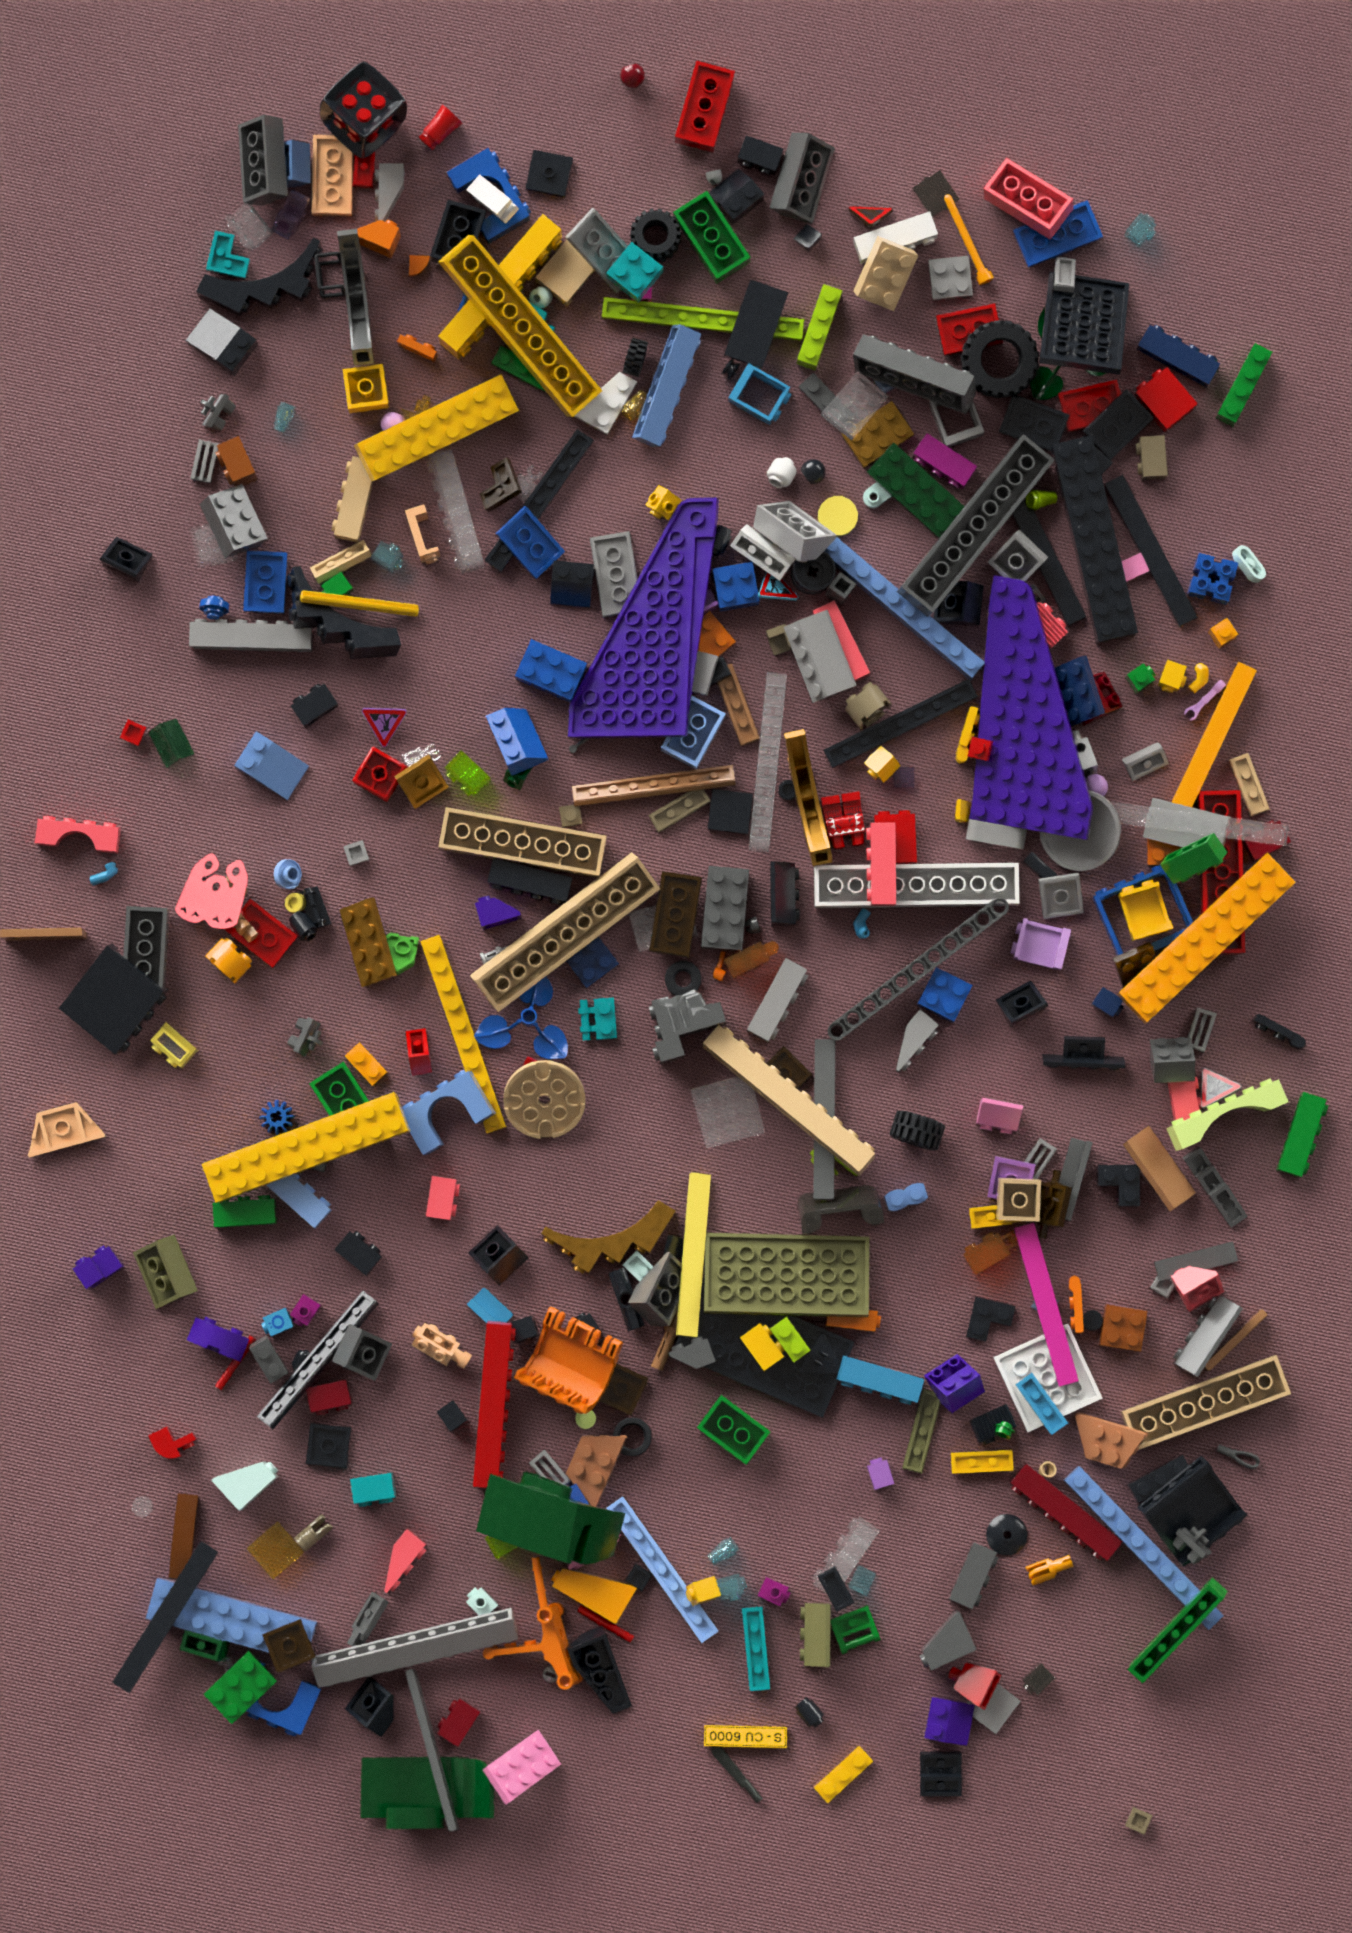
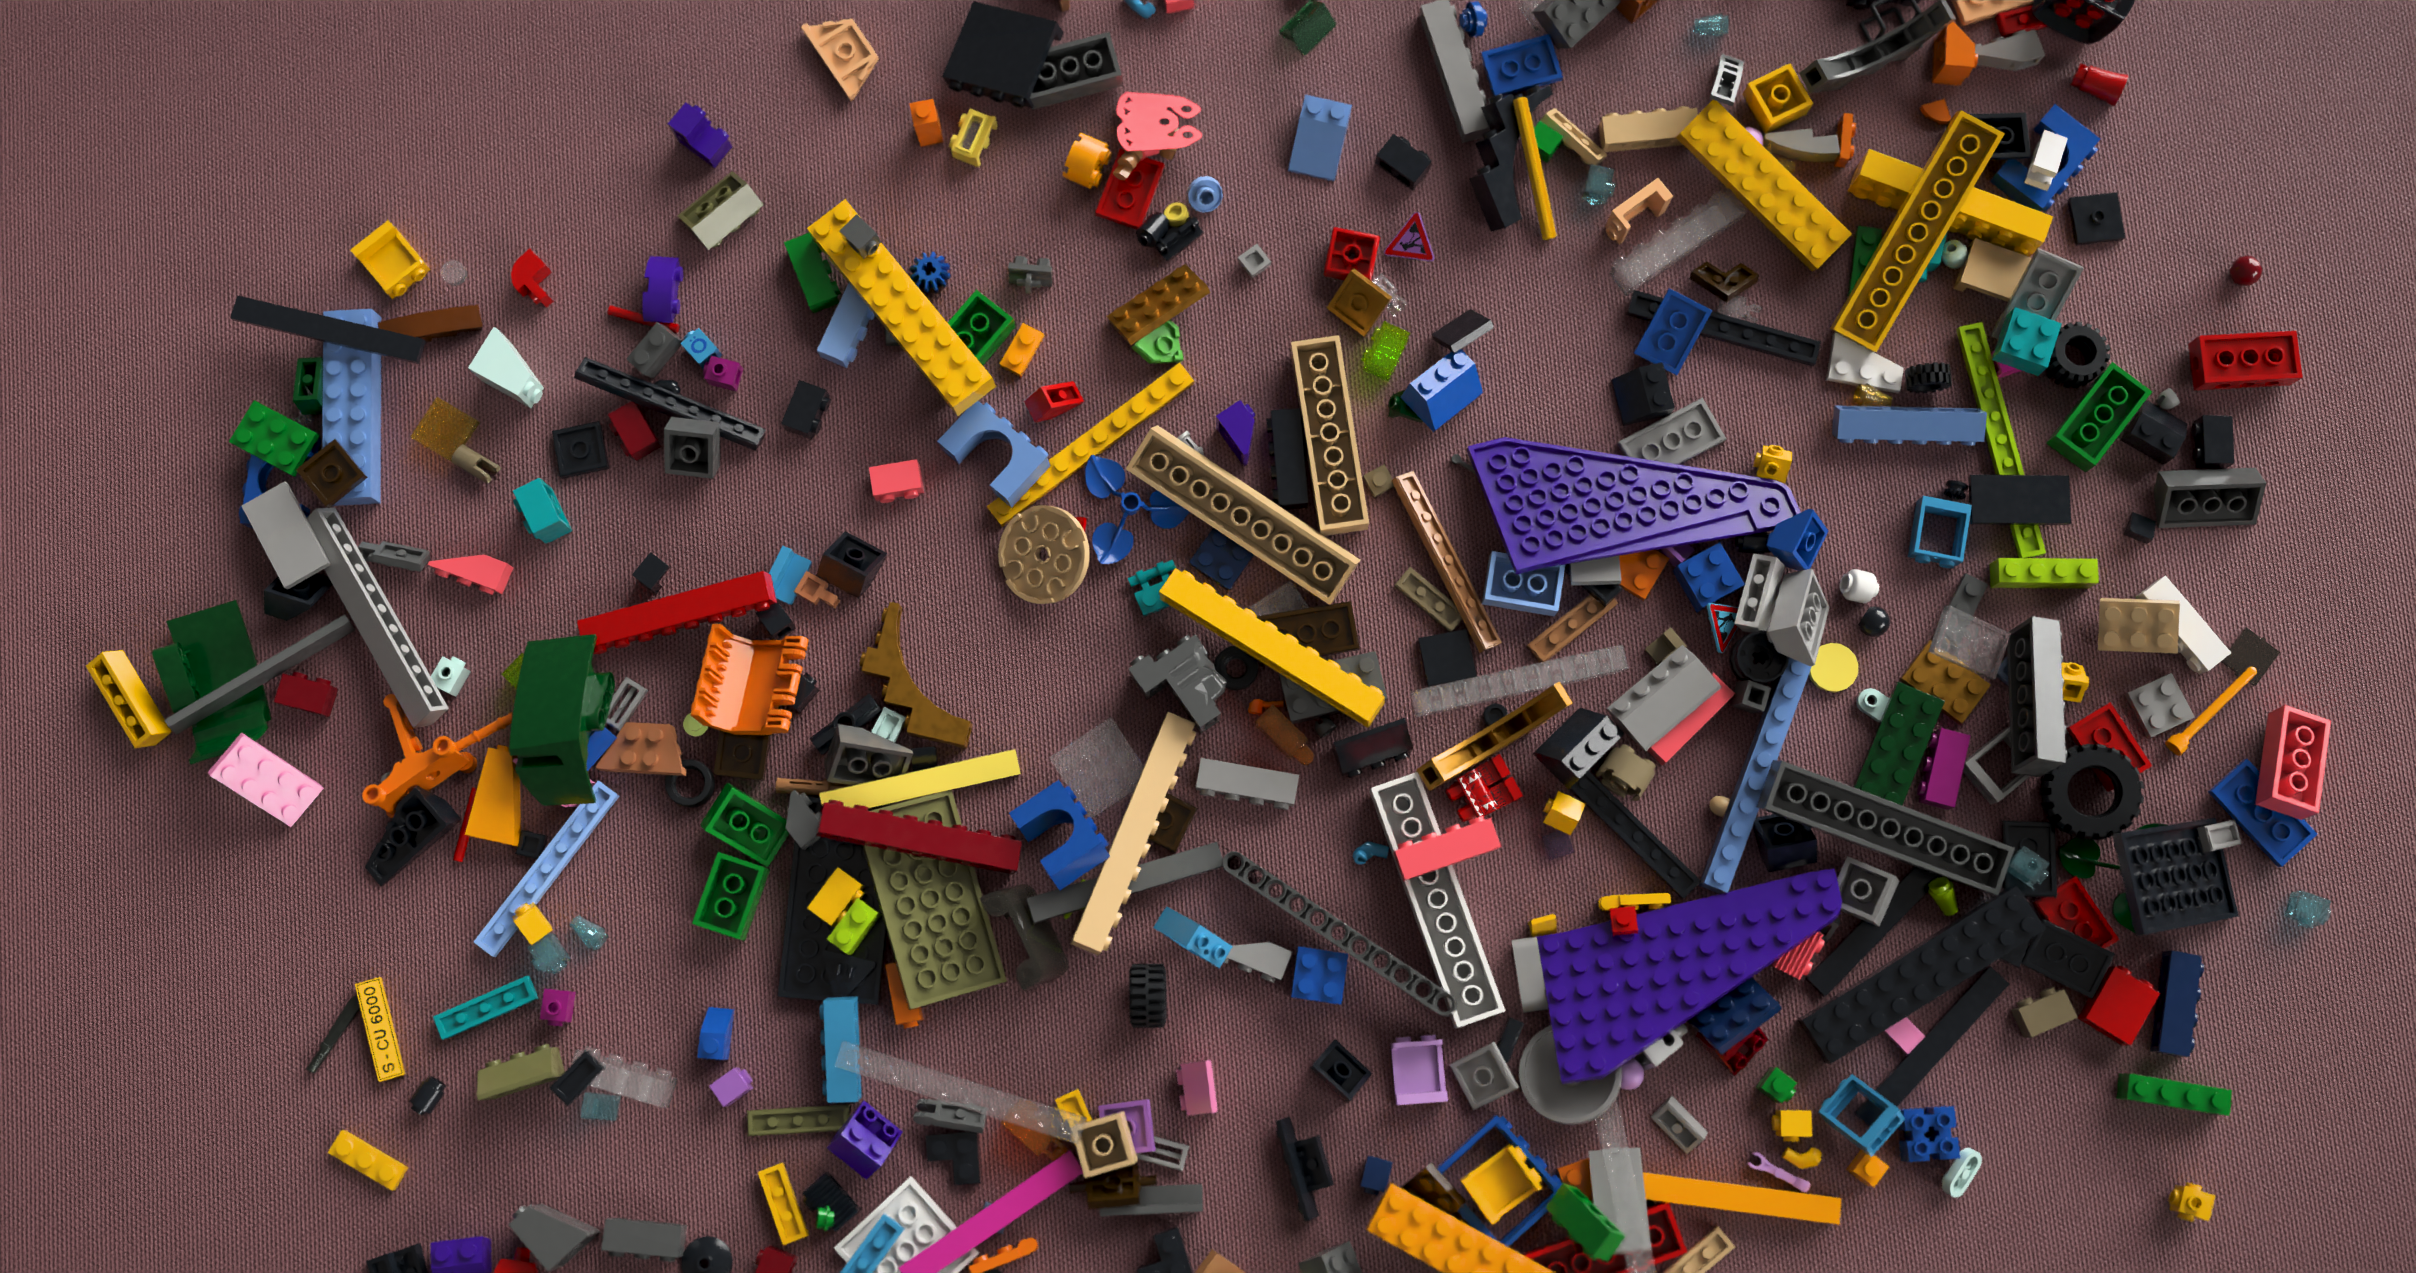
camera: 75 degrees right, 5 degrees down
light nougat brick [412,1323,472,1369] -> none
blue brick [515,639,587,703] -> none
green plate [830,1605,881,1655] -> none
piece [848,206,893,228] -> none
red panel [874,810,917,864] -> none
medium blue brick [884,1183,928,1211] -> none
none -> yellow brick [86,650,172,748]
none -> light grey tile [242,481,331,590]
none -> yellow panel [350,220,431,299]
none -> blue slope [697,1007,734,1060]
none -> green slope [700,783,789,867]
none -> nougat plate [794,571,840,609]
none -> dark red brick [816,800,1022,874]
none -> clear plate [835,1041,1086,1144]
none -> dark grey brick [839,214,881,259]
none -> orange brick [909,99,944,147]
none -> dark grey hinge [913,1098,988,1134]
none -> blue arch [1009,780,1110,890]
none -> dark azure window [1153,906,1233,969]
none -> yellow brick [1159,568,1385,728]
none -> black tile [1431,309,1494,353]
none -> black slope [1533,708,1625,789]
none -> tan hinge [1709,795,1730,817]
none -> slope [1710,54,1744,106]
none -> light grey slope [1763,128,1840,162]
none -> blue slope [1766,509,1828,571]
none -> dark azure window [1819,1074,1905,1157]
none -> clear light blue brick [2007,846,2050,887]
none -> yellow brick [2062,662,2089,703]
none -> yellow brick [2169,1182,2215,1222]

